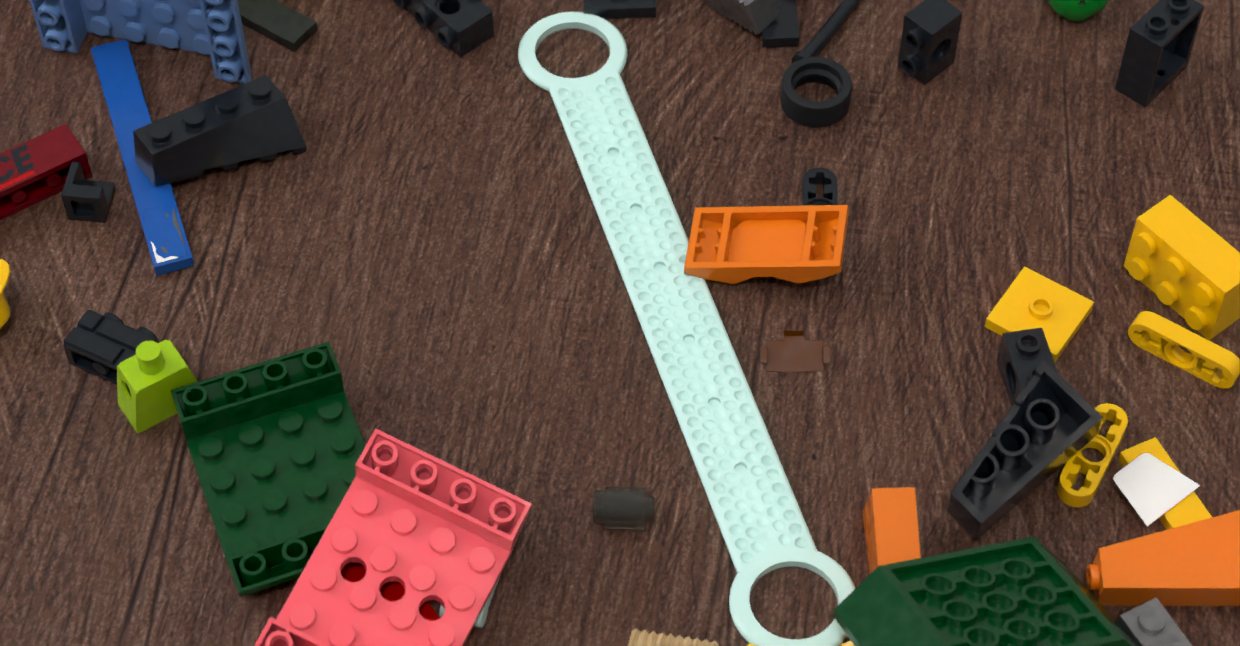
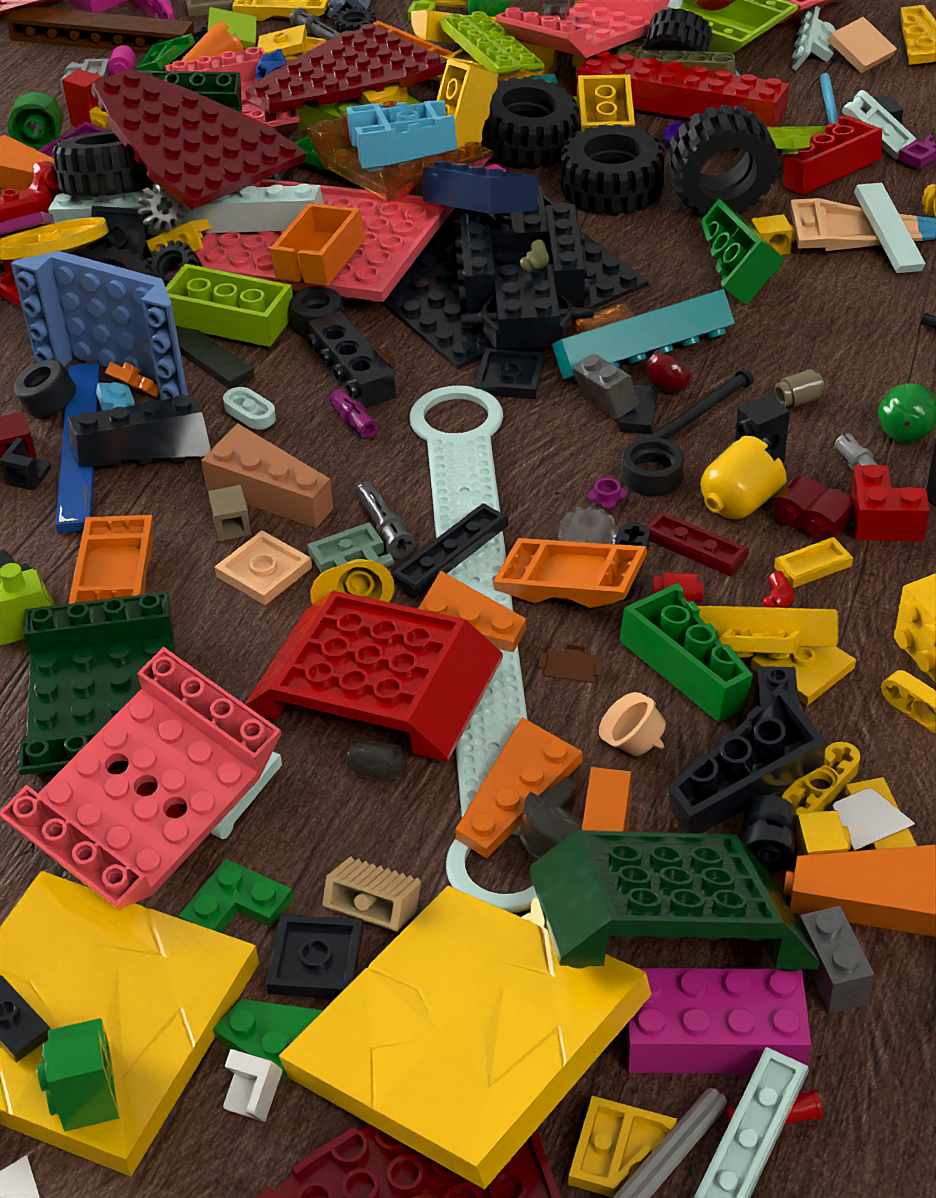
camera: 15 degrees right, 10 degrees down
none -> black tyre [14,359,76,418]
none -> orange slope [68,515,154,604]
none -> medium azure plate [96,382,135,411]
none -> orange plate [105,362,159,397]
none -> nougat wedge [201,423,334,528]
none -> dark tan brick [208,485,251,541]
none -> light nougat tile [214,530,312,605]
none -> light aqua plate [223,387,276,430]
none -> red slope [245,590,503,762]
none -> sand green plate [307,522,394,573]
none -> yellow piece [310,559,394,604]
none -> magenta pin [329,389,378,438]
none -> dark grey pin [356,481,416,559]
none -> black tile [391,503,509,597]
none -> orange wing [418,571,526,653]
none -> orange wing [455,717,583,858]
none -> clear smoke brick [519,777,583,860]
none -> clear gear [559,505,617,544]
none -> magenta plate [587,478,627,509]
none -> light nougat piece [599,692,666,756]
none -> green wedge [619,583,753,722]
none -> dark red tile [646,511,749,577]
none -> red brick [653,572,704,604]
none -> yellow bracket [697,606,838,659]
none -> yellow cylinder [700,435,787,520]
none -> black wheel [742,795,796,872]
none -> red arm [762,571,795,608]
none -> dark red brick [774,476,855,541]
none -> yellow tile [774,537,853,588]
none -> yellow brick [795,810,851,856]
none -> light grey pin [835,433,879,471]
none -> red brick [850,465,930,541]

